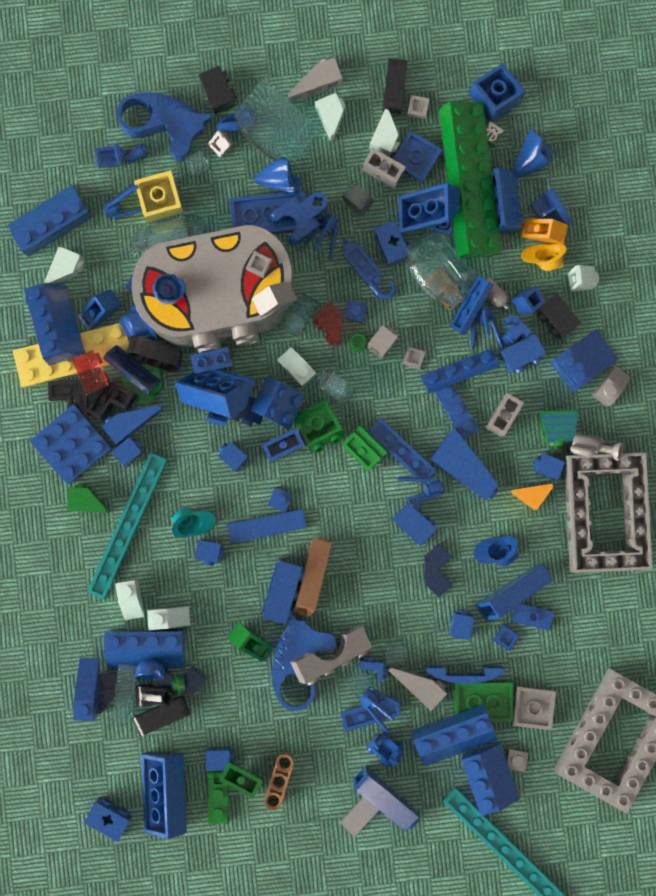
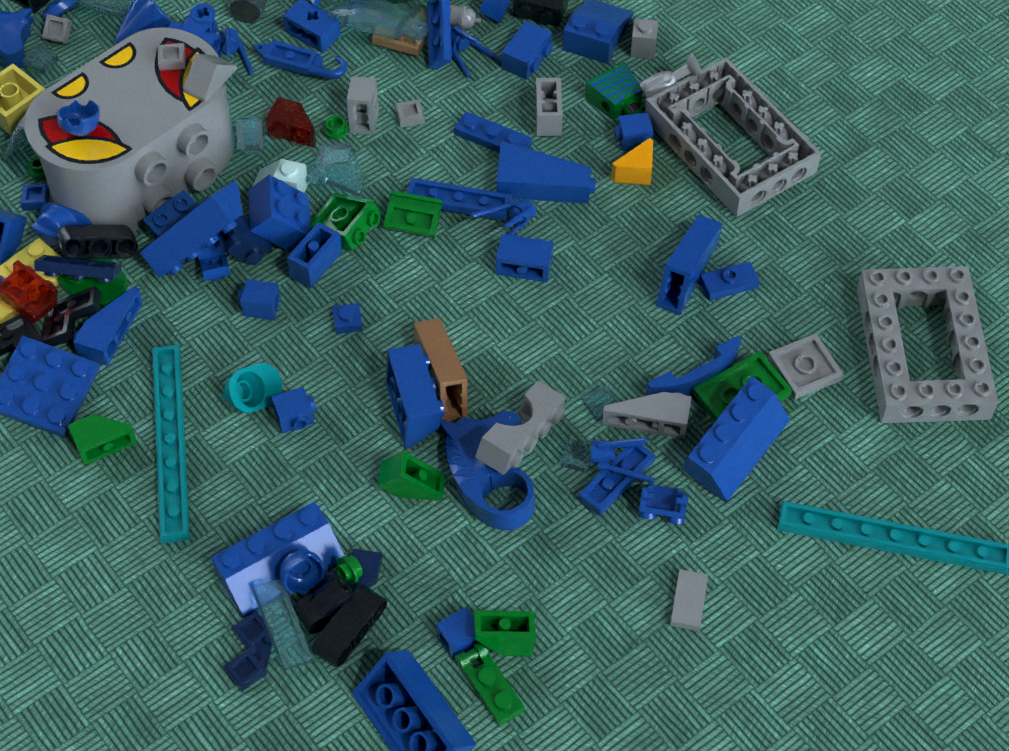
camera: 30 degrees left, 30 degrees down
blue slope [73,658,100,721] -> none
blue brick [112,437,144,467] -> none
light aqua slope [115,579,144,620] -> none
light aqua slope [148,606,190,630] -> none
blue tile [227,509,306,543] -> none
medium nougat beam [264,751,294,810] -> none
blue plate [344,299,367,323] -> none
slope [353,765,419,832] -> none
blue bracket [359,656,387,683] -> none
blue plate [421,349,500,394] -> none
dark blue tile [424,543,452,597] -> none
blue brick [449,610,474,640] -> none
blue slope [461,743,520,816] -> none
blue piece [474,536,519,566] -> none
blue tile [493,625,520,651] -> none
blue piece [501,315,531,346] -> none
light grey plate [506,748,528,772] -> none

